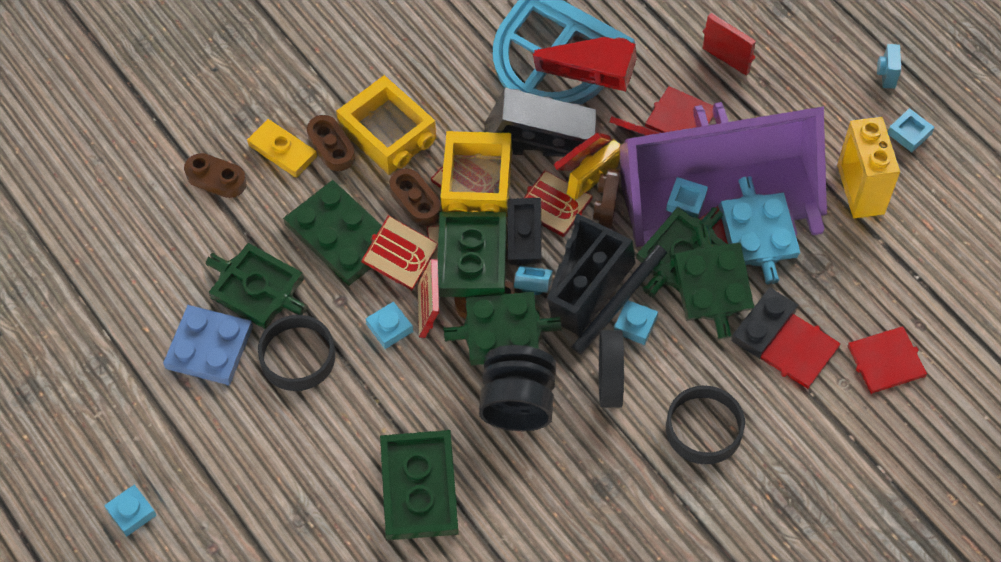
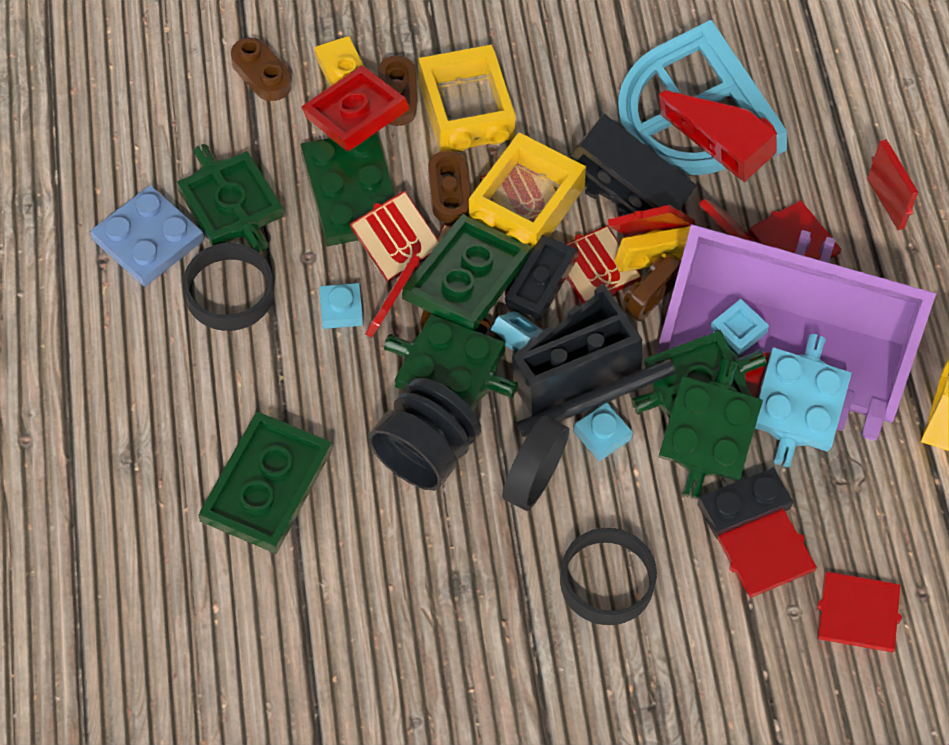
camera: 25 degrees right, 0 degrees up
none -> red plate [301,65,409,152]

